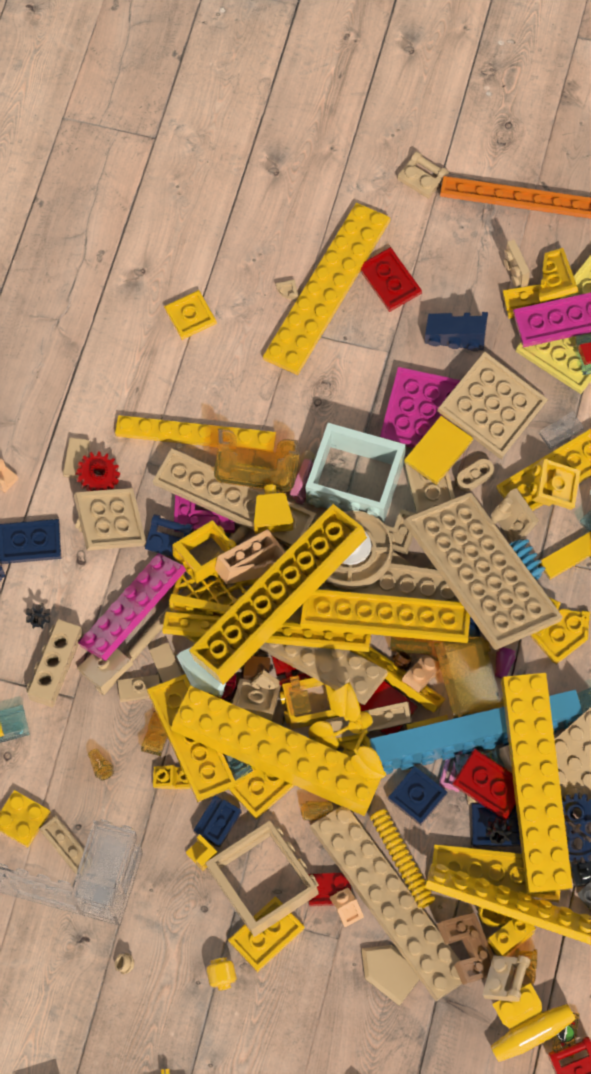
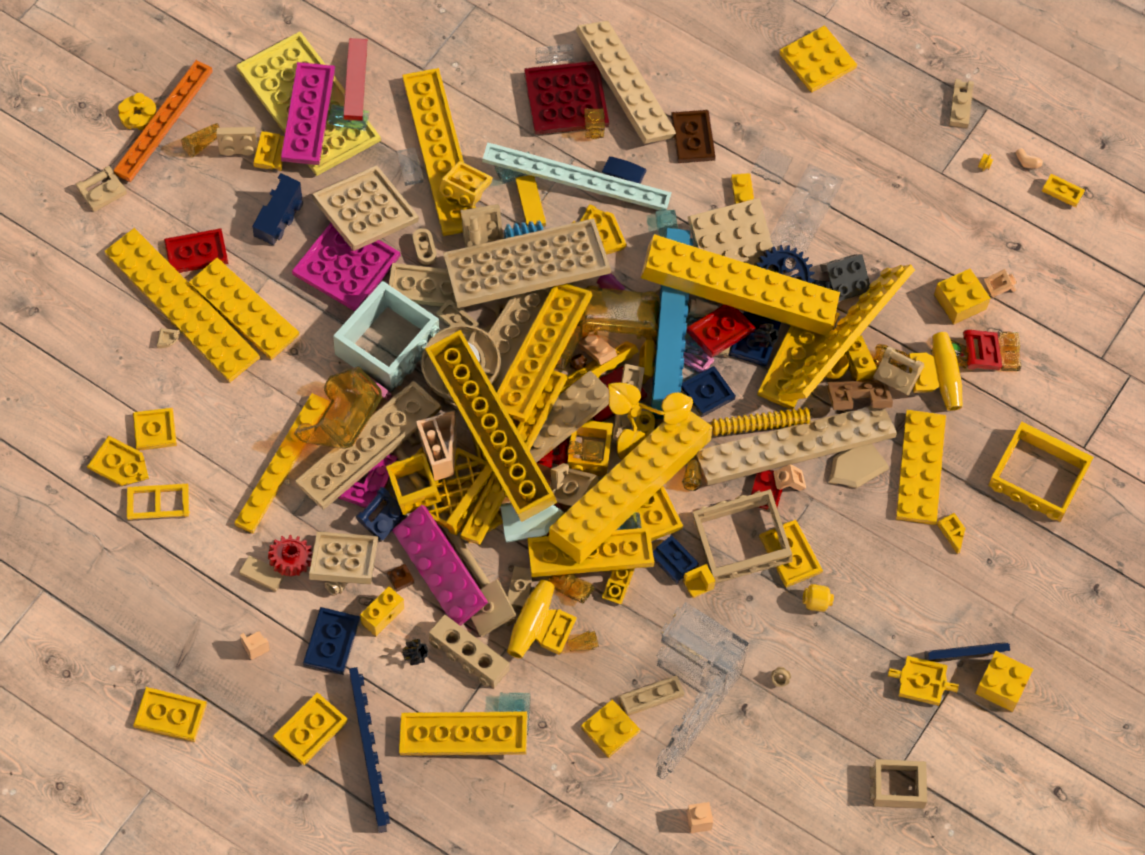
camera: 80 degrees left, 5 degrees down
tan tile [149,642,182,683] -> none
yellow torso [254,484,294,534] -> none
yellow tile [404,416,473,485] -> none
yellow wing [539,248,578,303] -> none
none -> yellow tile [87,435,149,486]
none -> yellow plate [118,93,157,130]
none -> yellow window [126,483,190,520]
none -> clear yellow slope [181,123,220,157]
none -> yellow plate [189,258,300,360]
none -> yellow brick [360,586,404,636]
none -> reddish brown tile [387,564,415,592]
none -> yellow plate [507,580,577,659]
none -> yellow plate [896,410,946,525]

